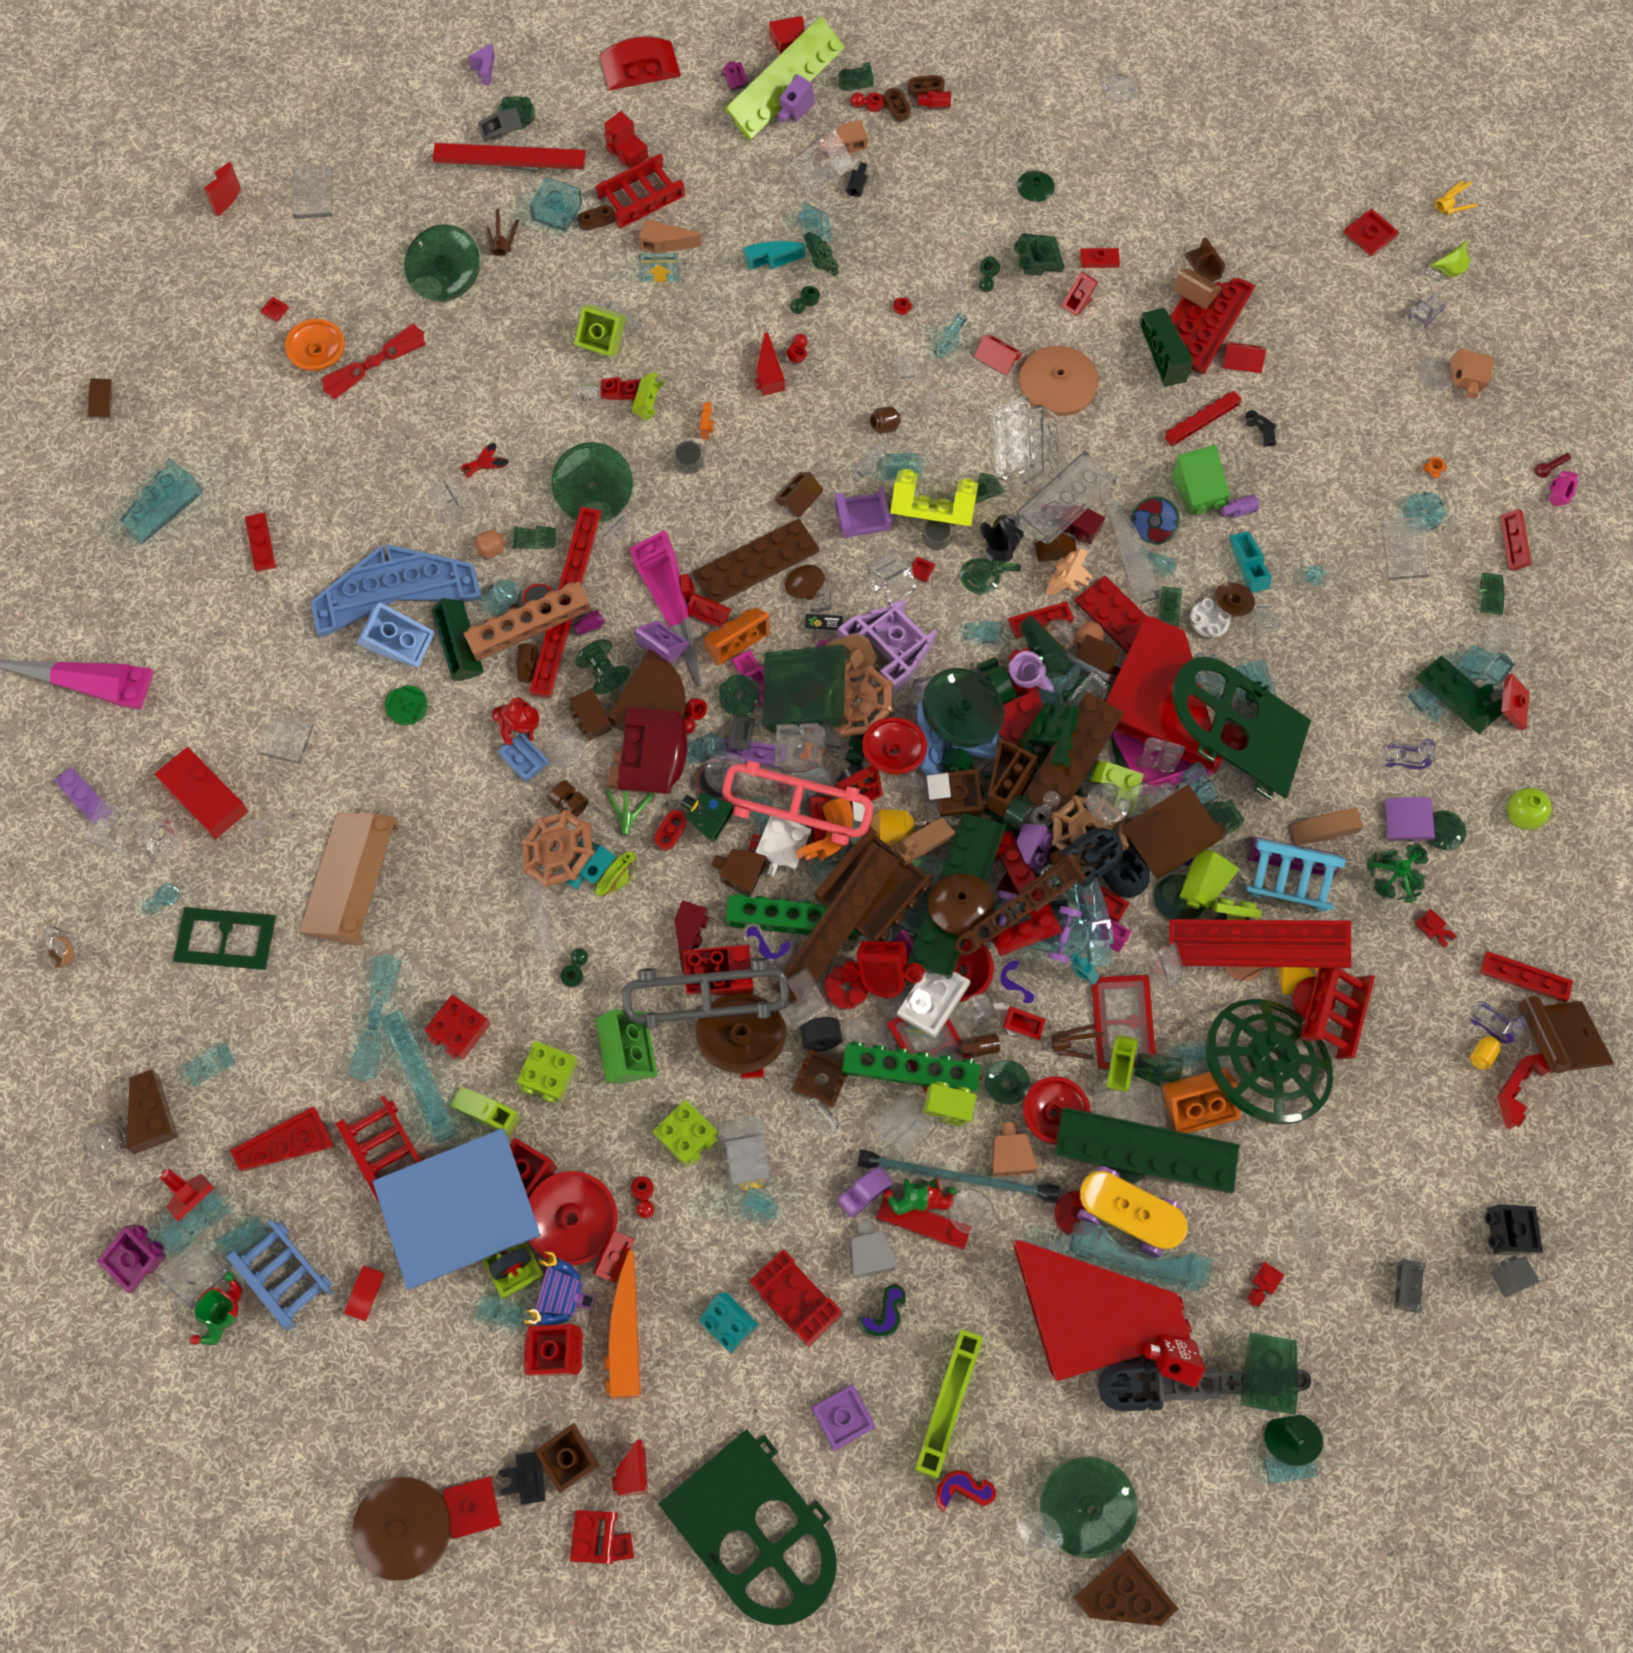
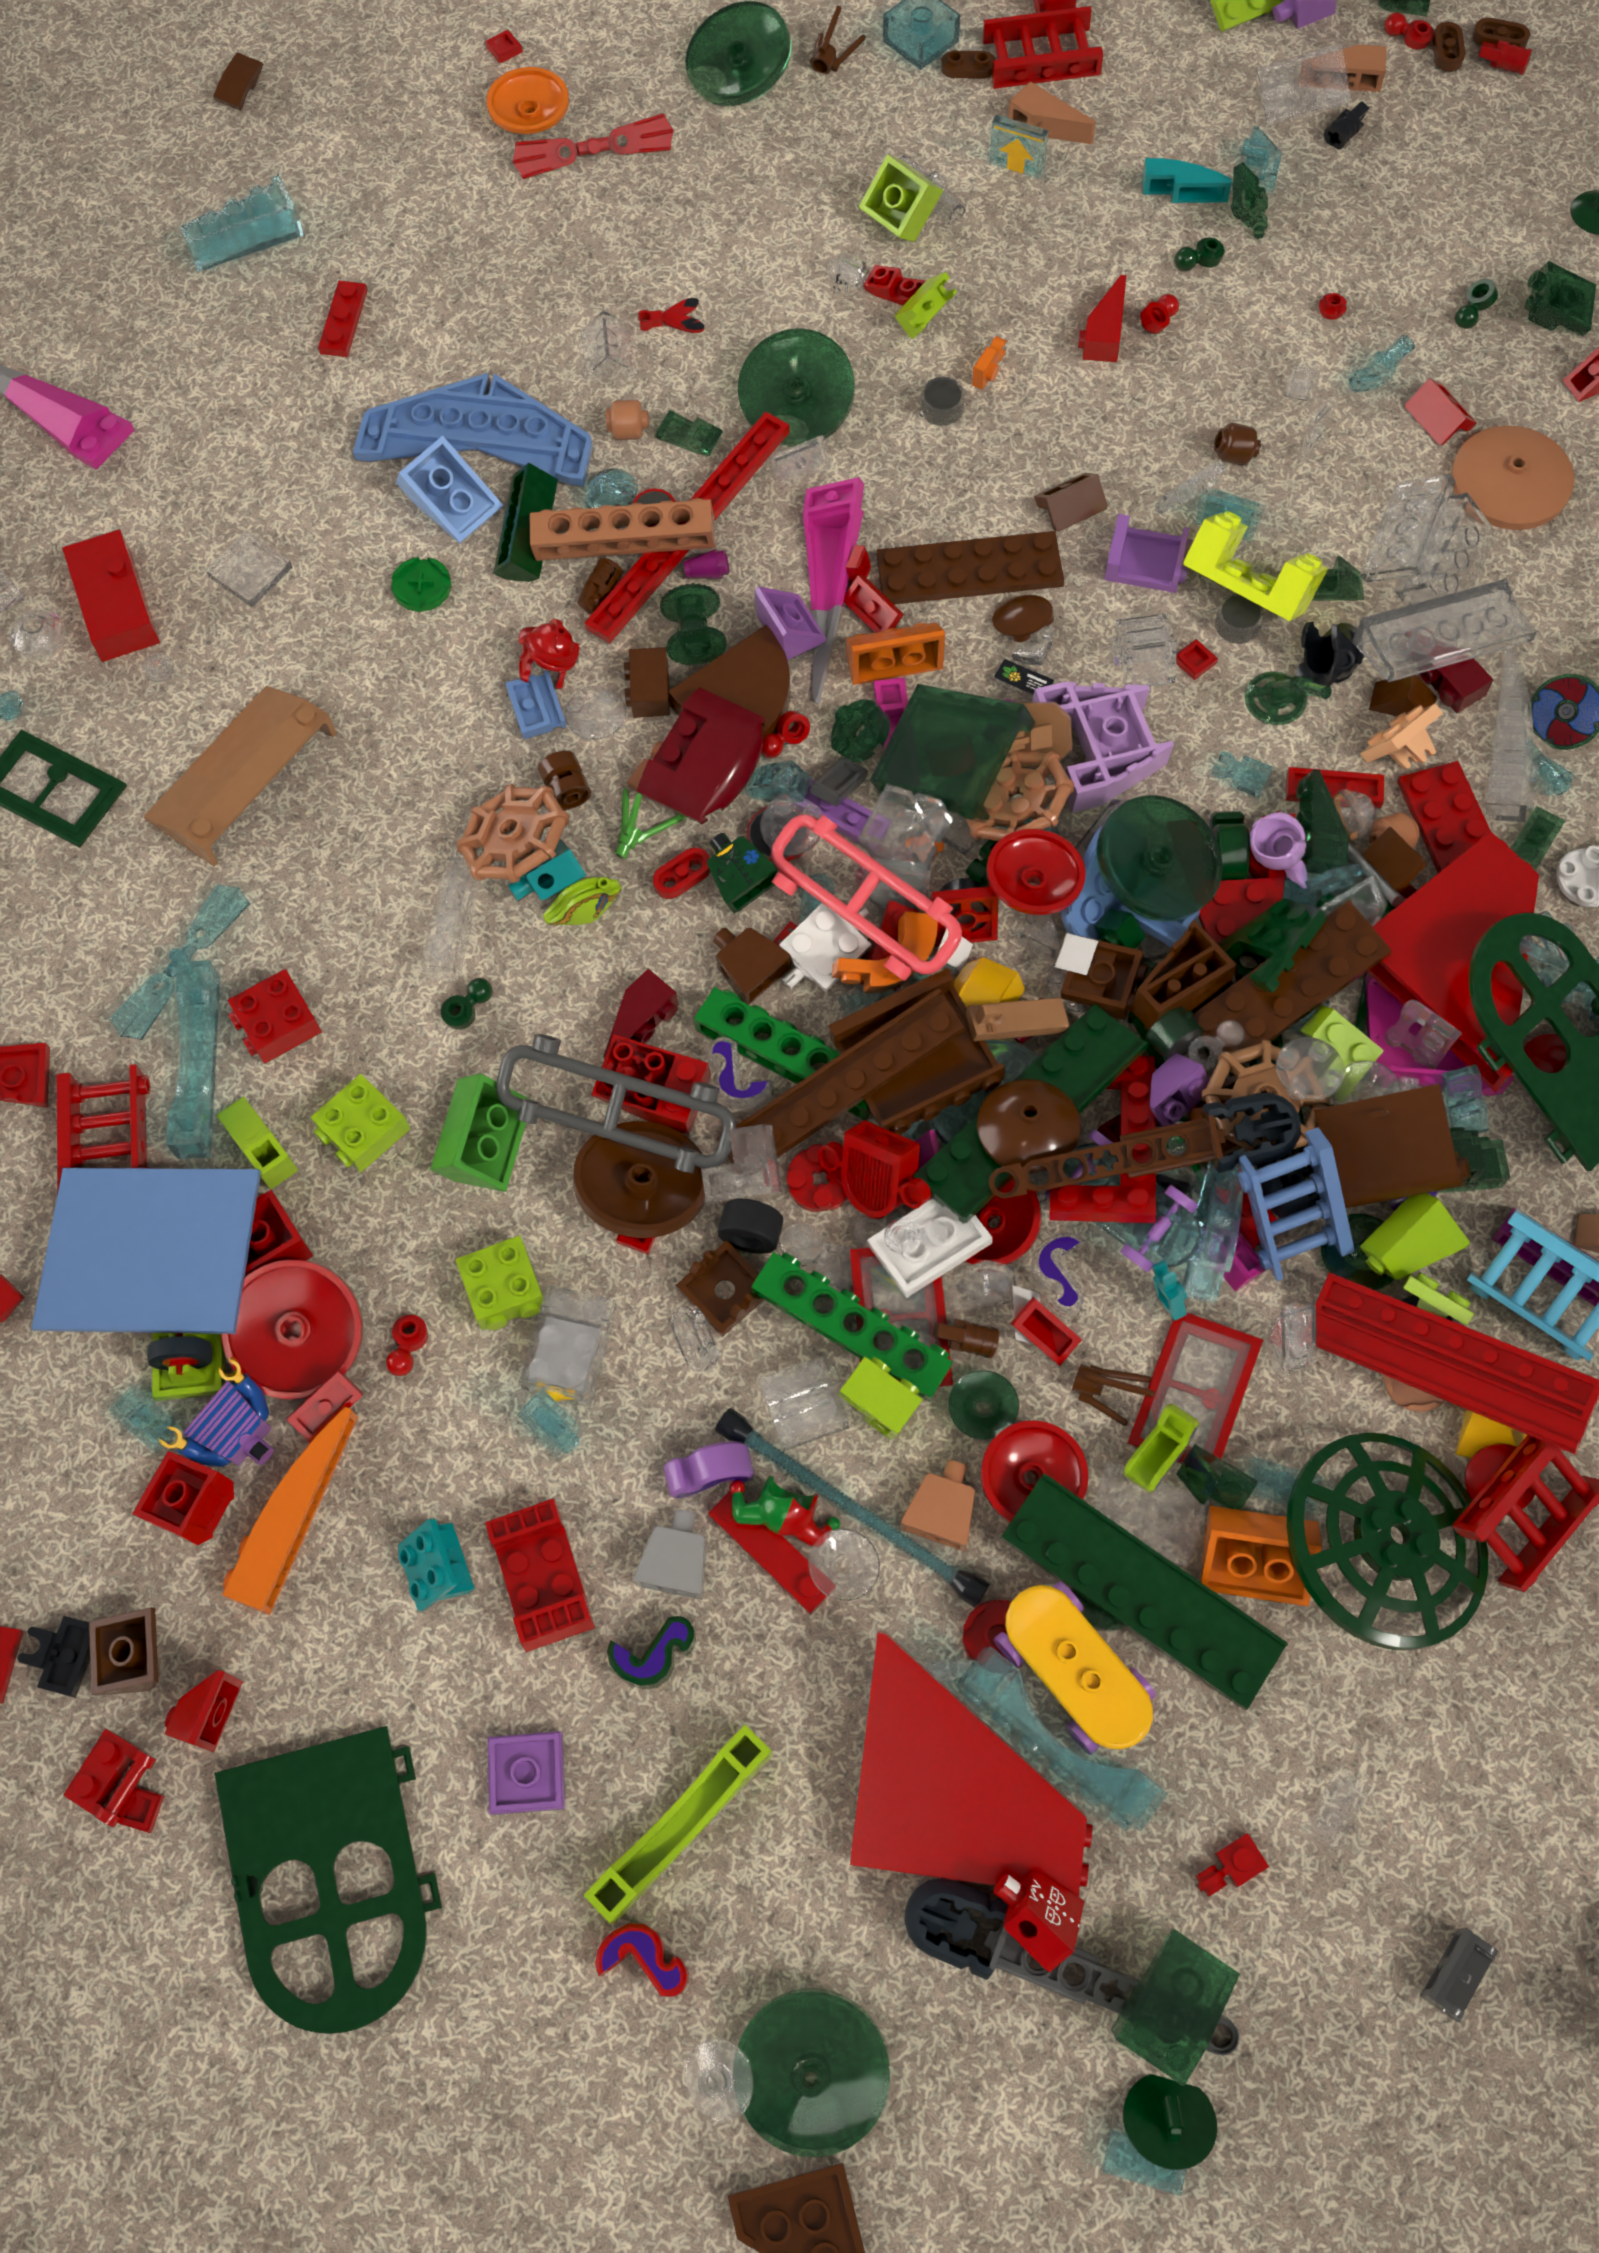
camera: 30 degrees right, 0 degrees up
none -> medium blue fence [1237,1127,1355,1281]

